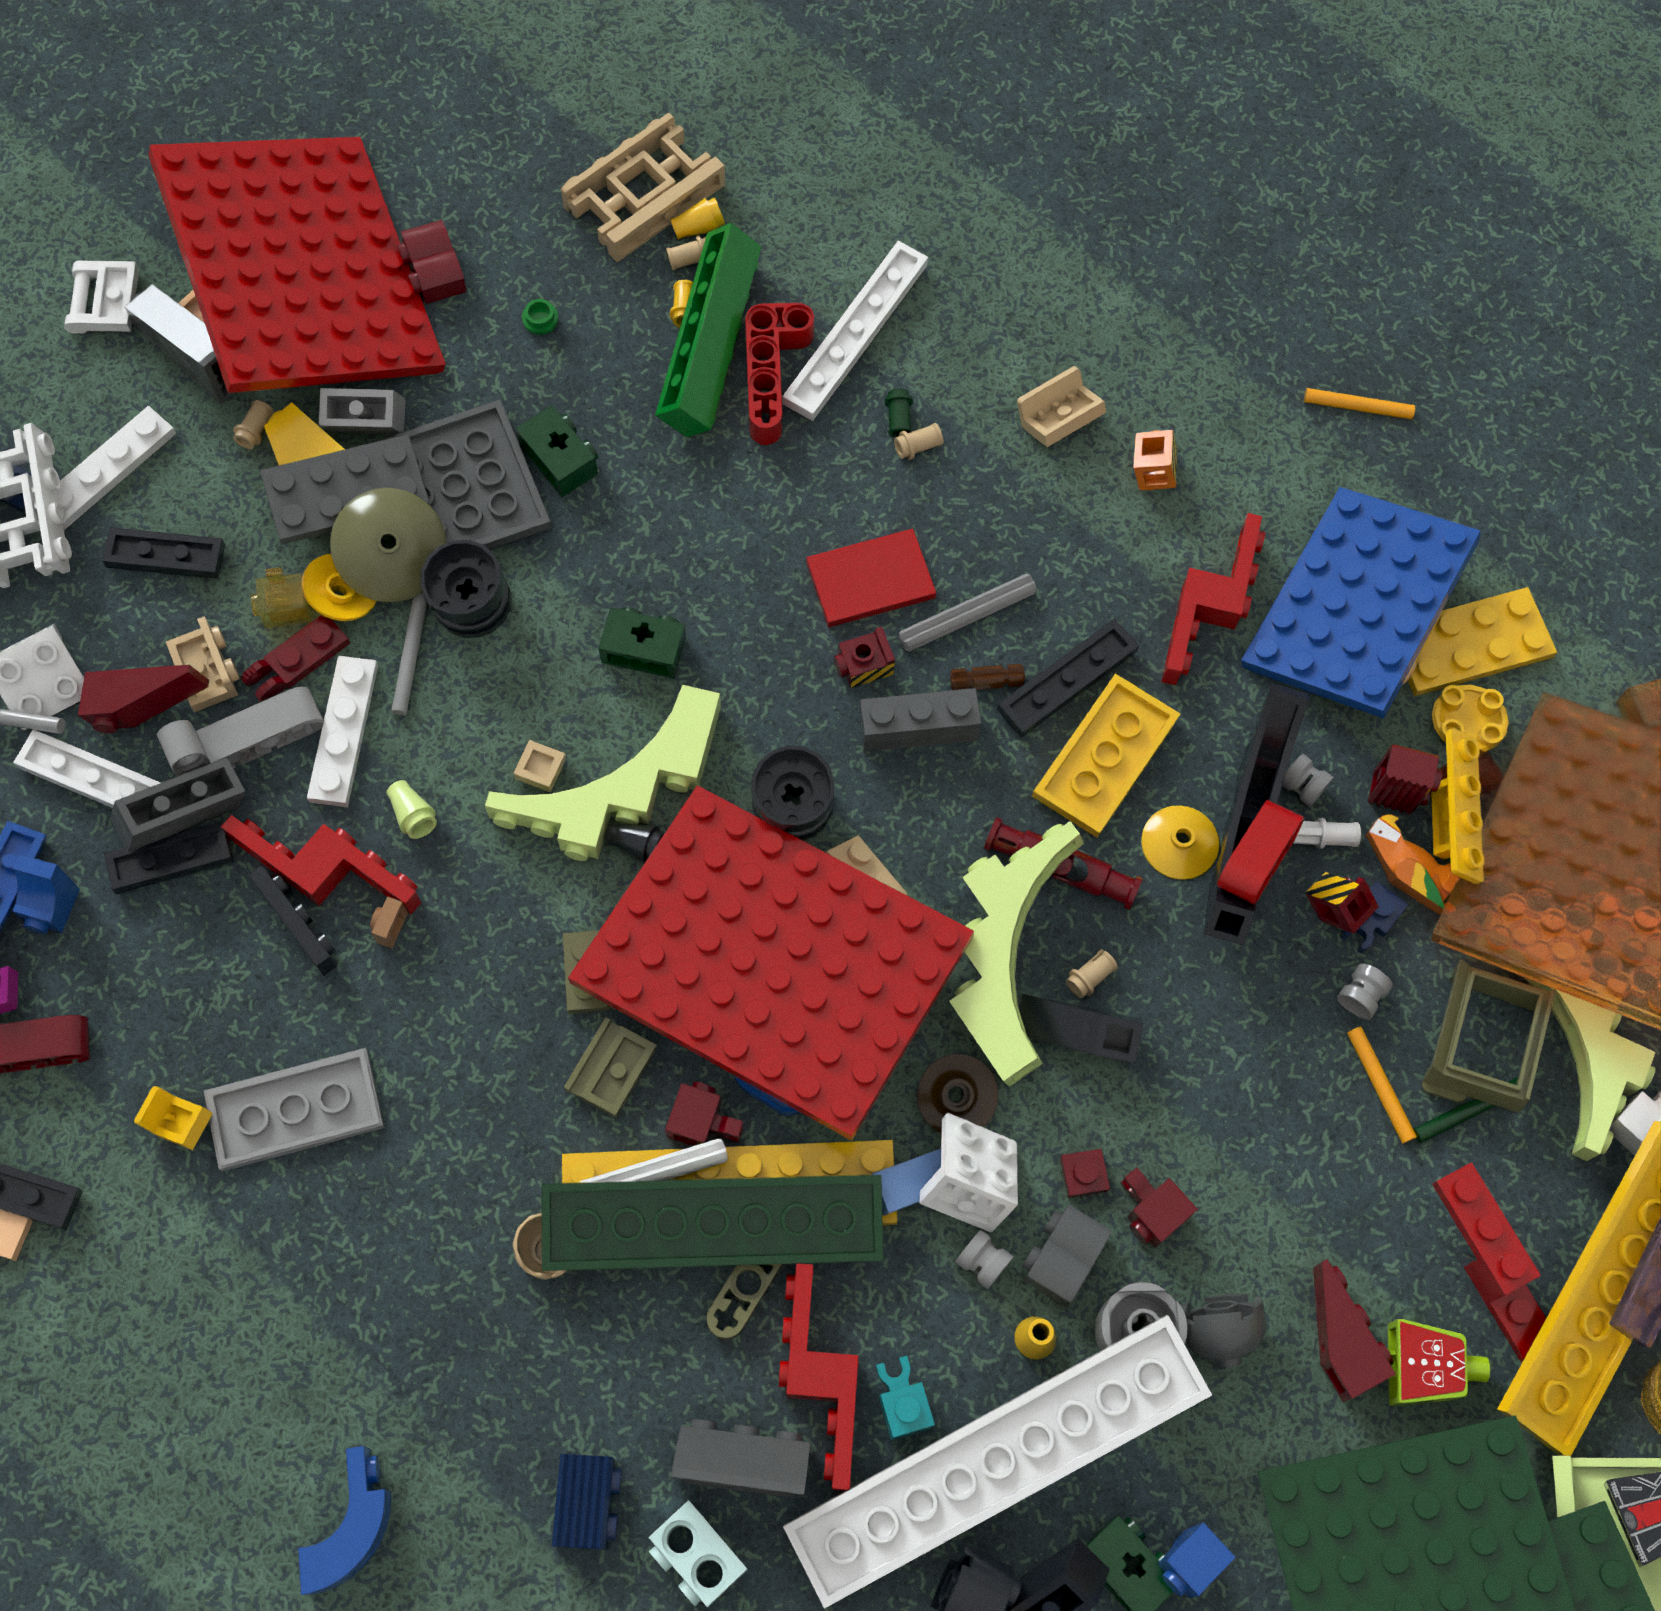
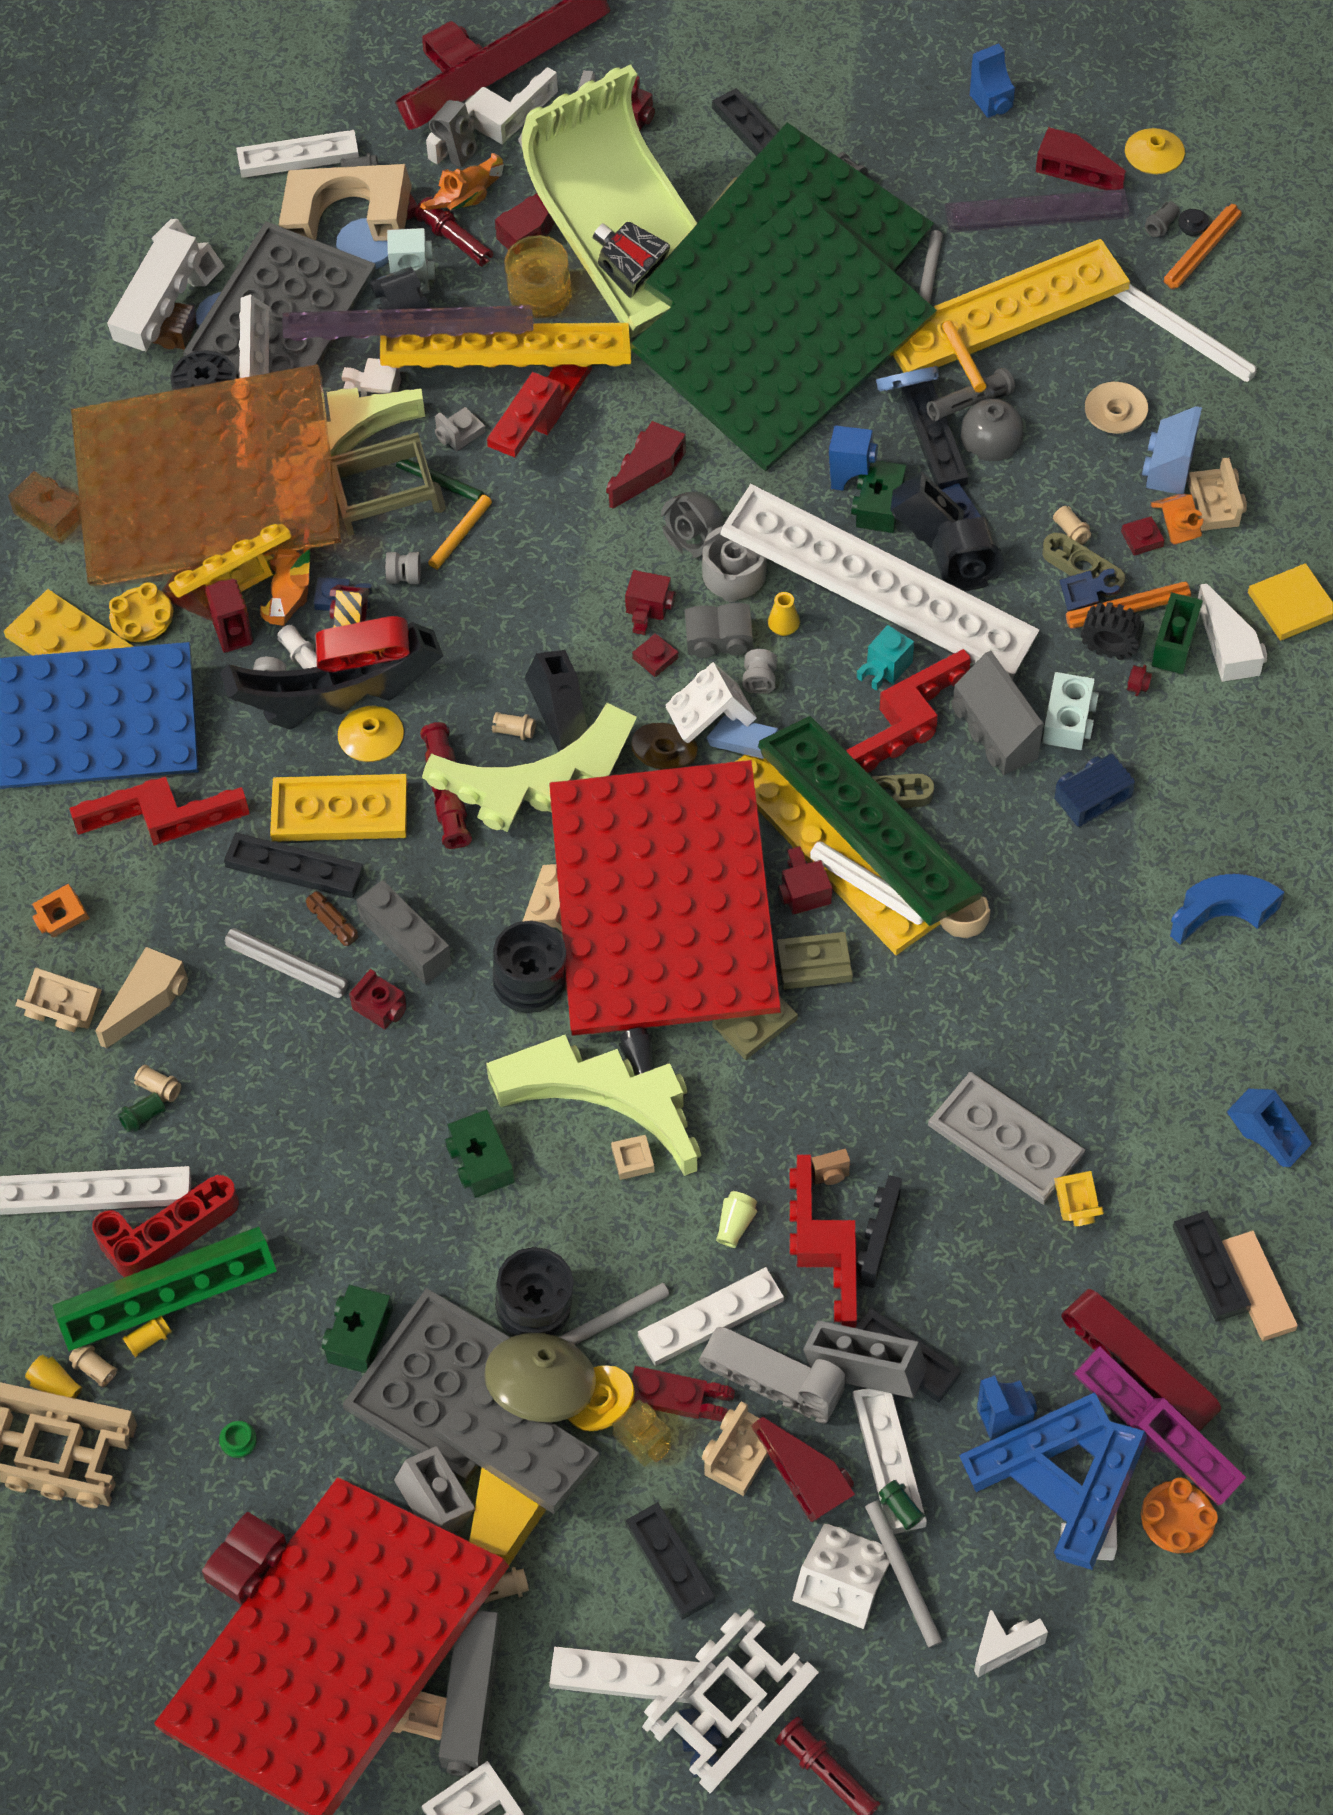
camera: 120 degrees left, 10 degrees down
red tile [806,528,936,628] -> none
torso [1388,1319,1490,1406] -> none
none -> tan slope [95,947,188,1048]
none -> light grey bracket [435,407,486,452]
none -> dark green pin [878,1480,925,1530]
none -> blue arch [1227,1088,1312,1167]

